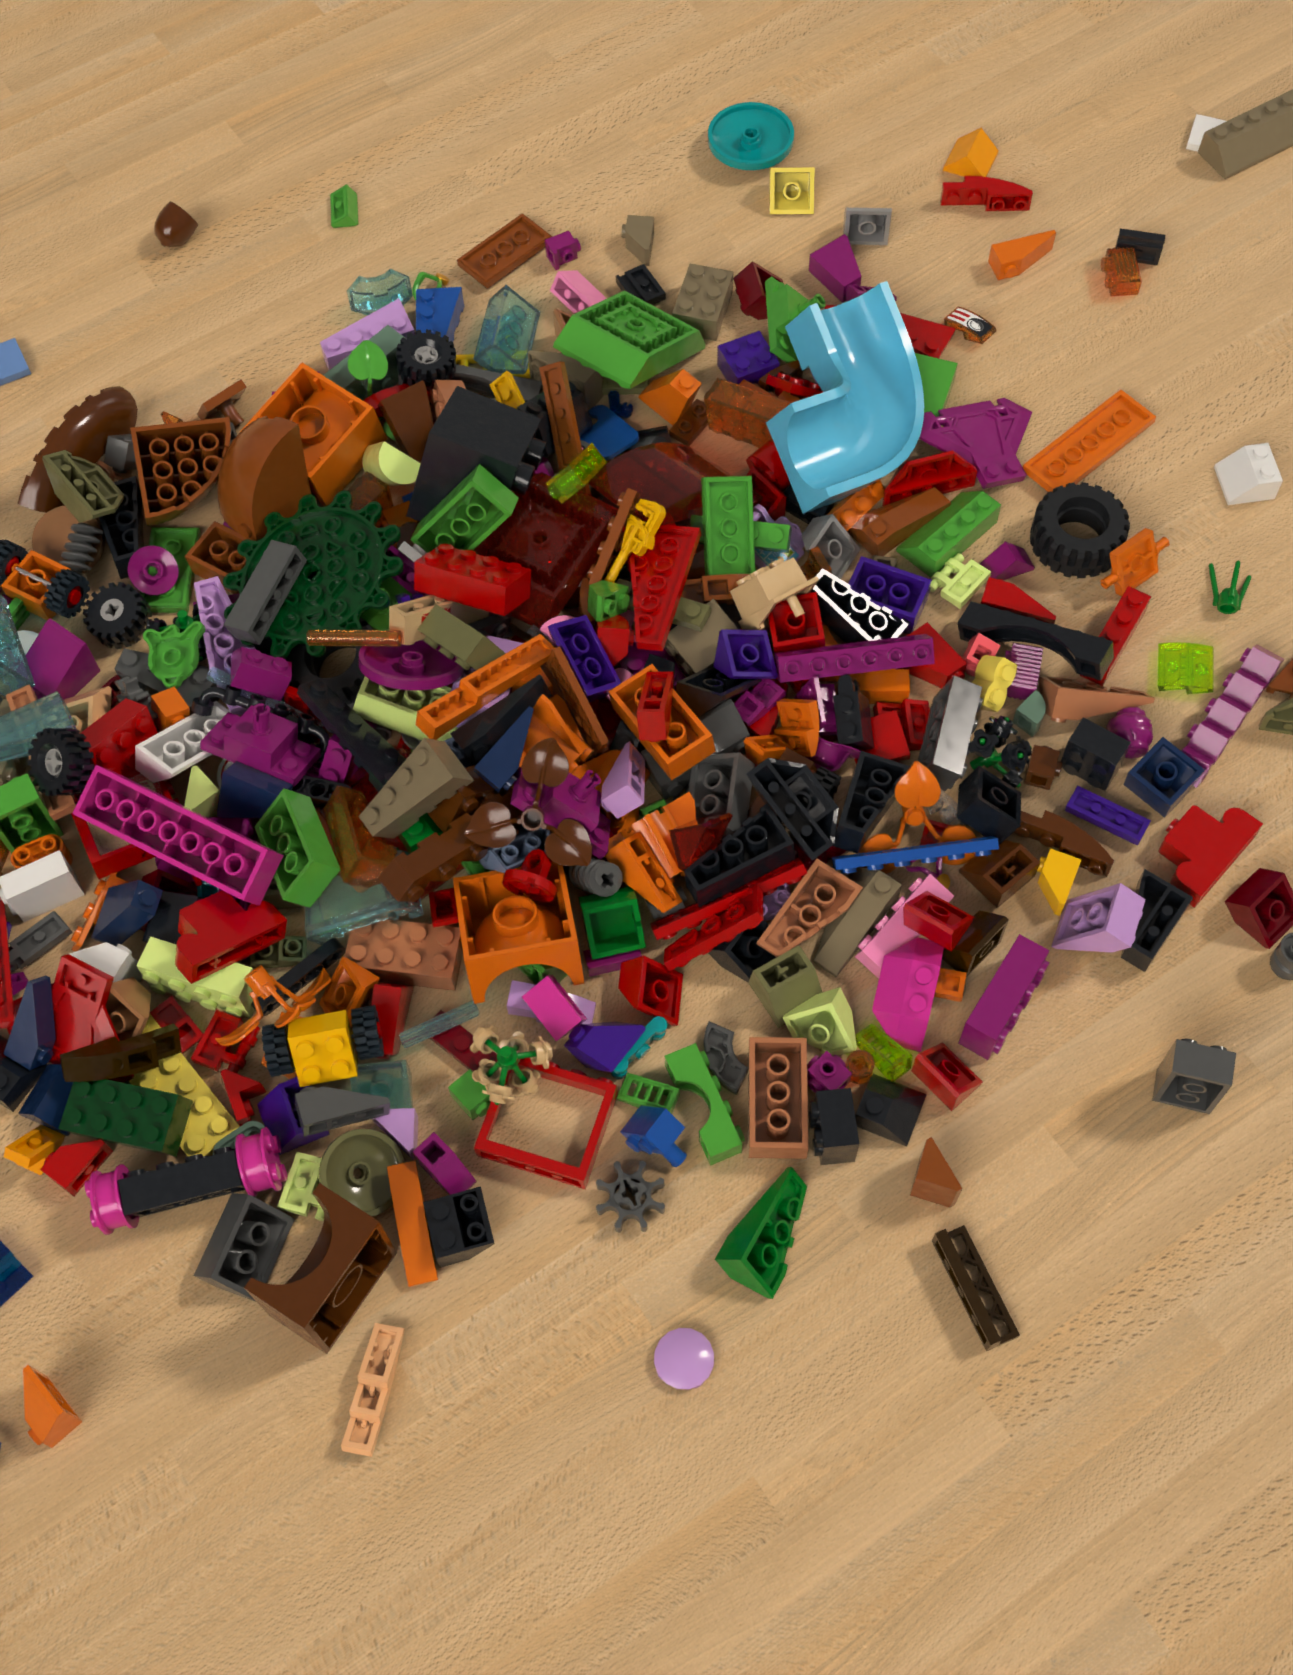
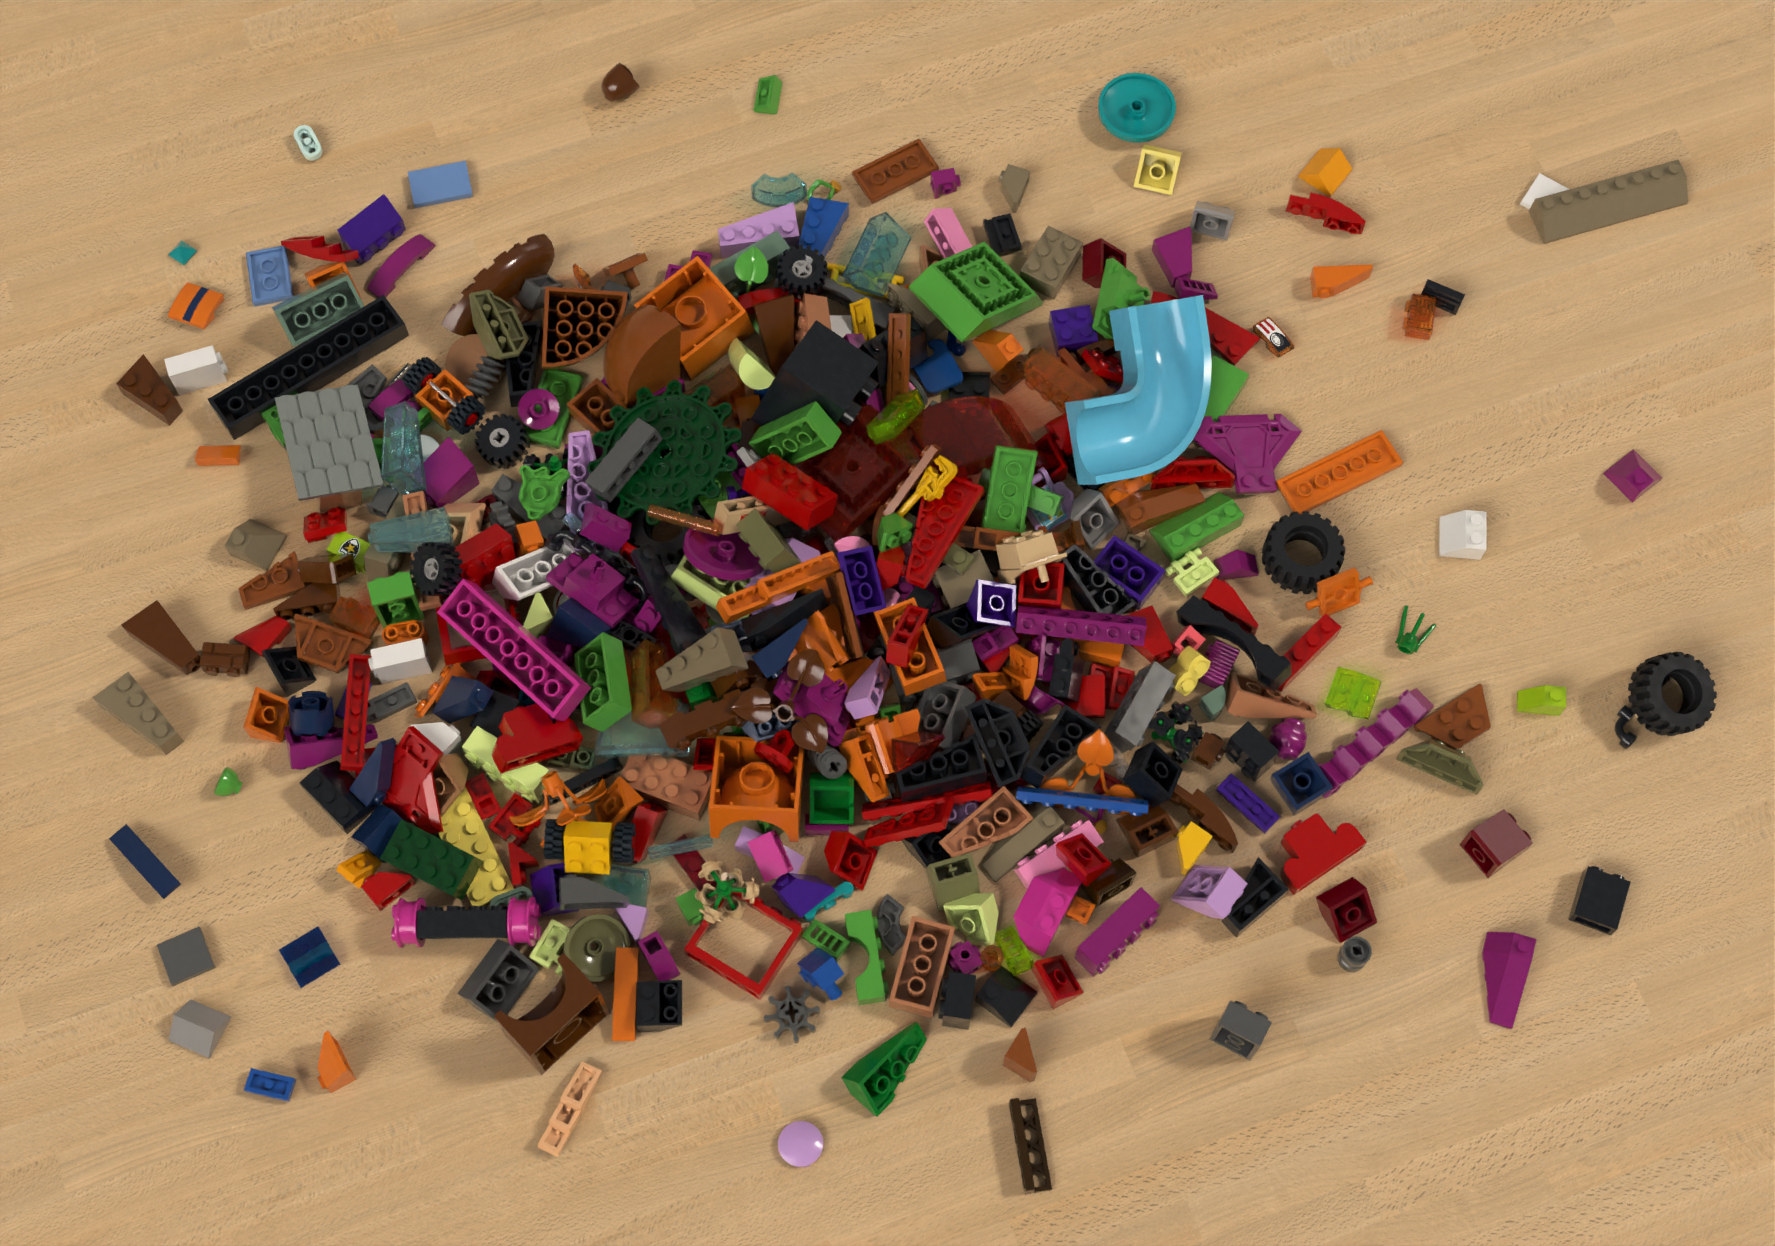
camera: 10 degrees right, 5 degrees up
dark brown slope [60,1024,182,1082] -> none

